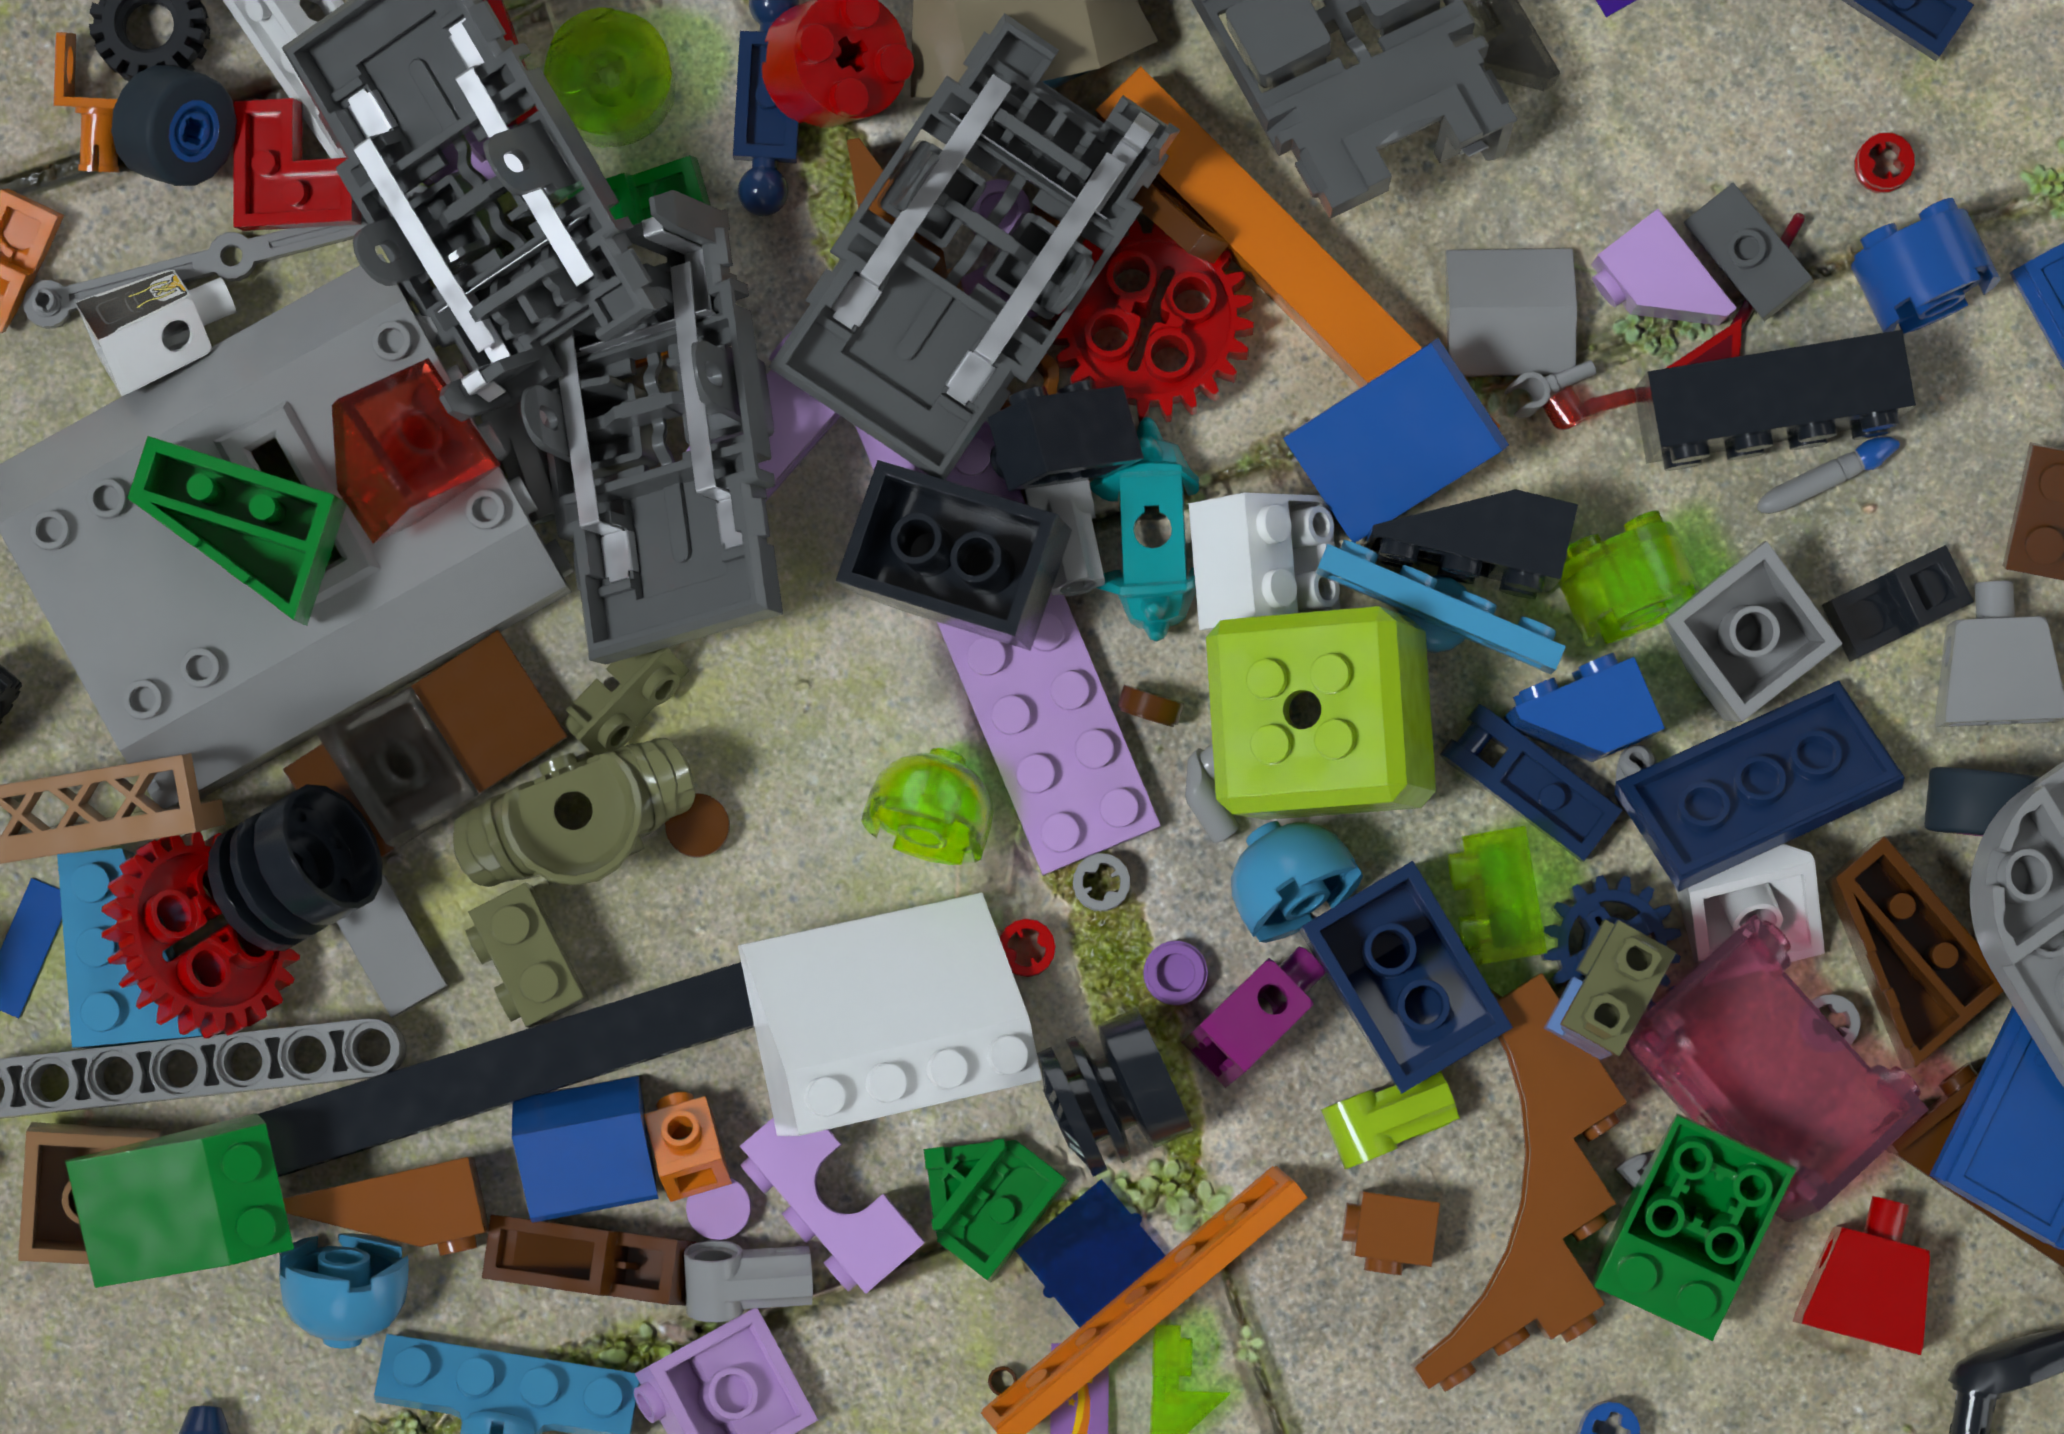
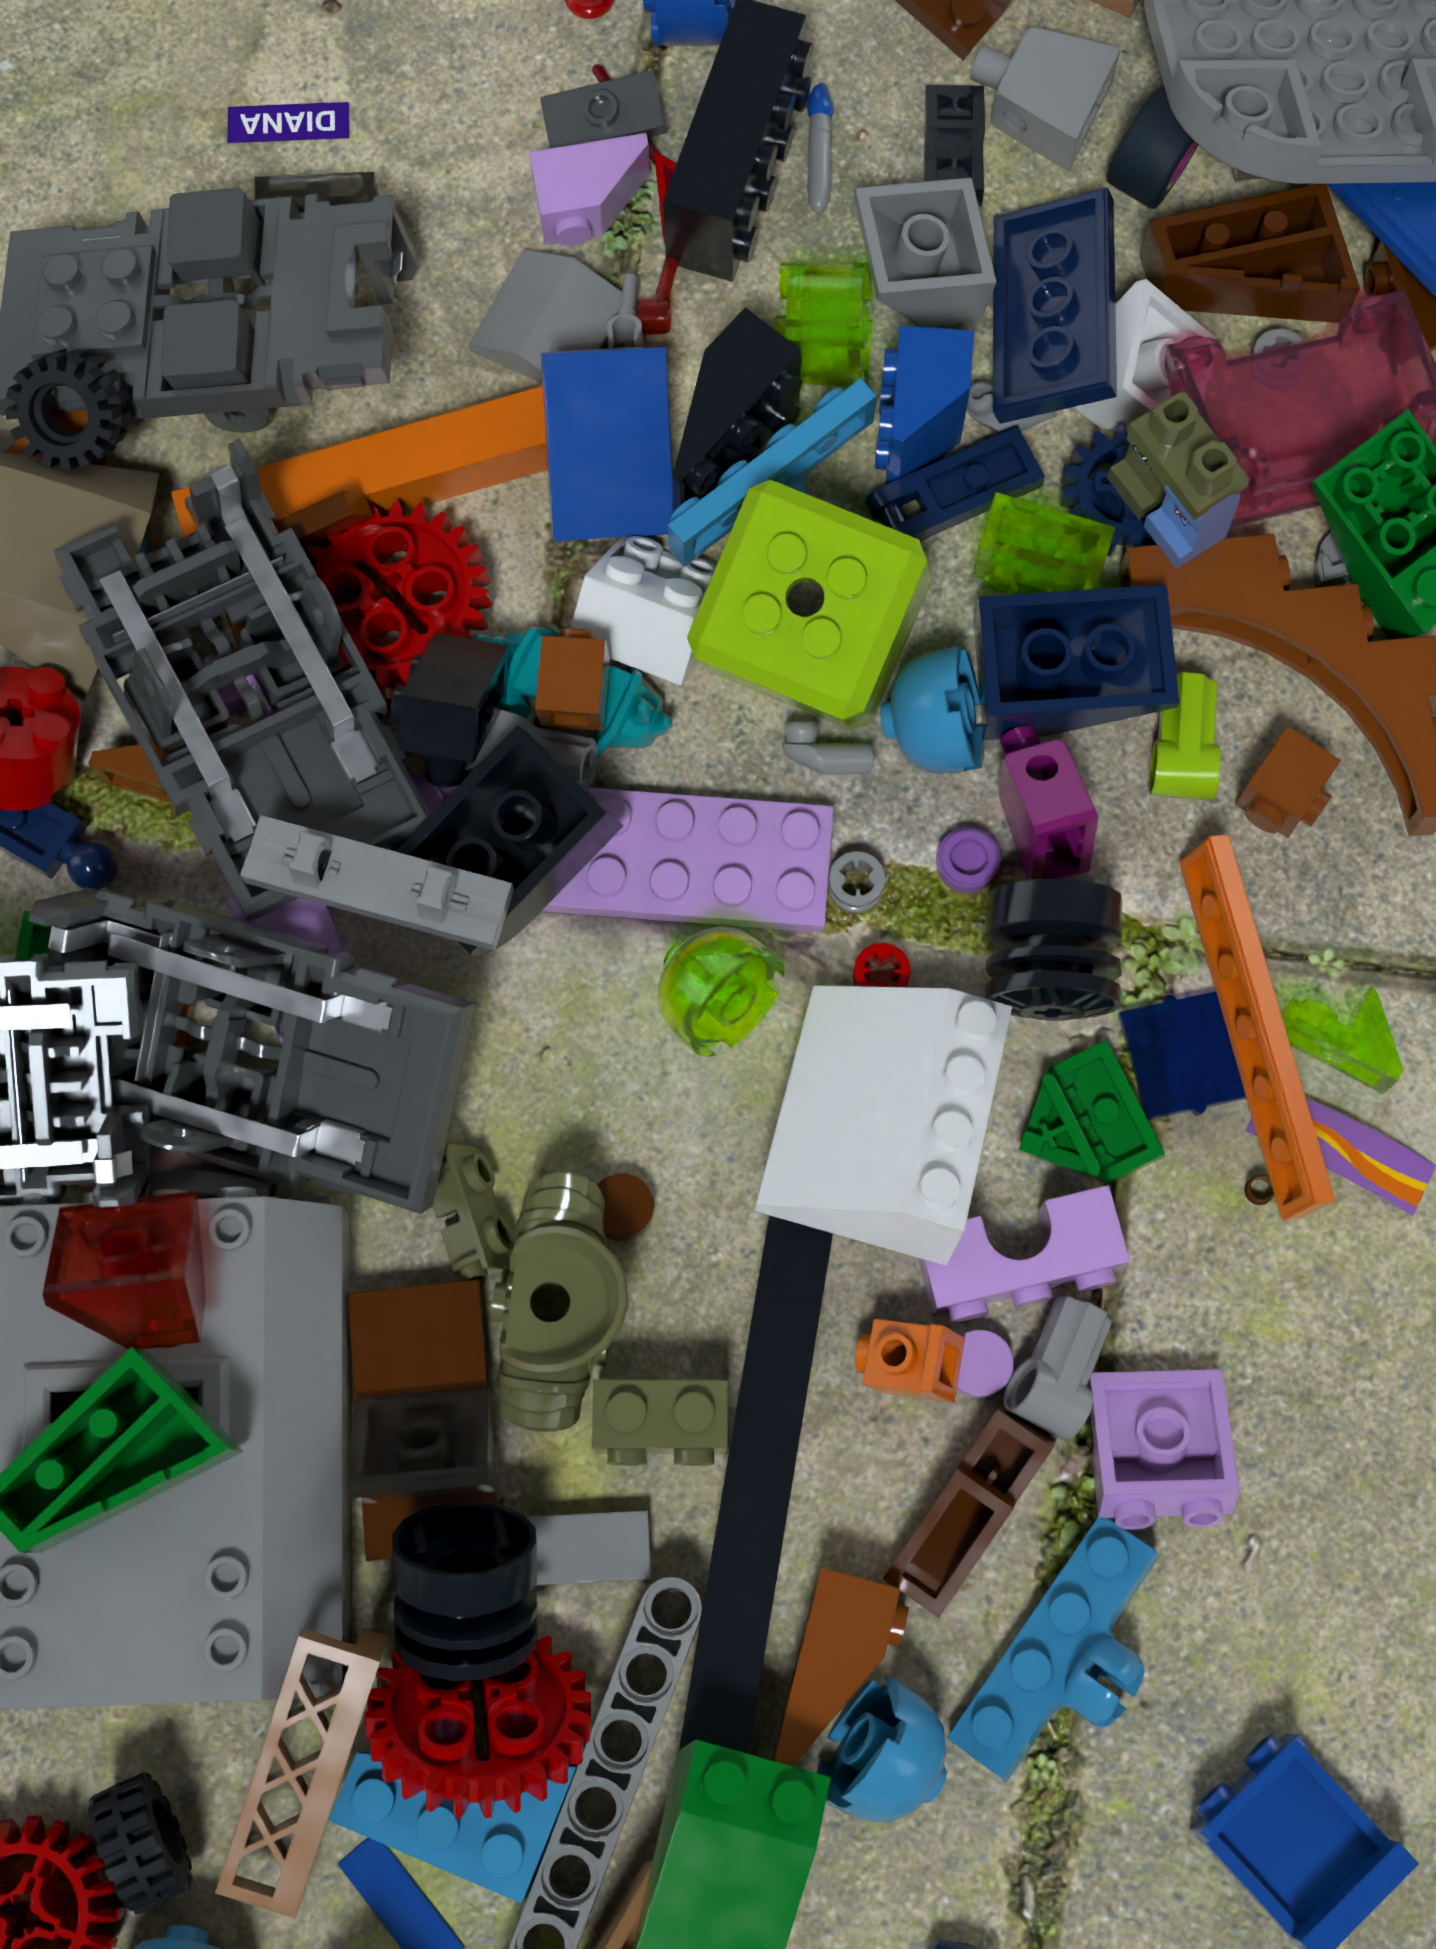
camera: 60 degrees left, 10 degrees down
blue slope [512,1076,659,1223] -> none
reddish brown tile [1117,684,1184,727] -> none
none -> light grey hinge [240,815,514,951]
none -> dark orange brick [535,629,610,731]

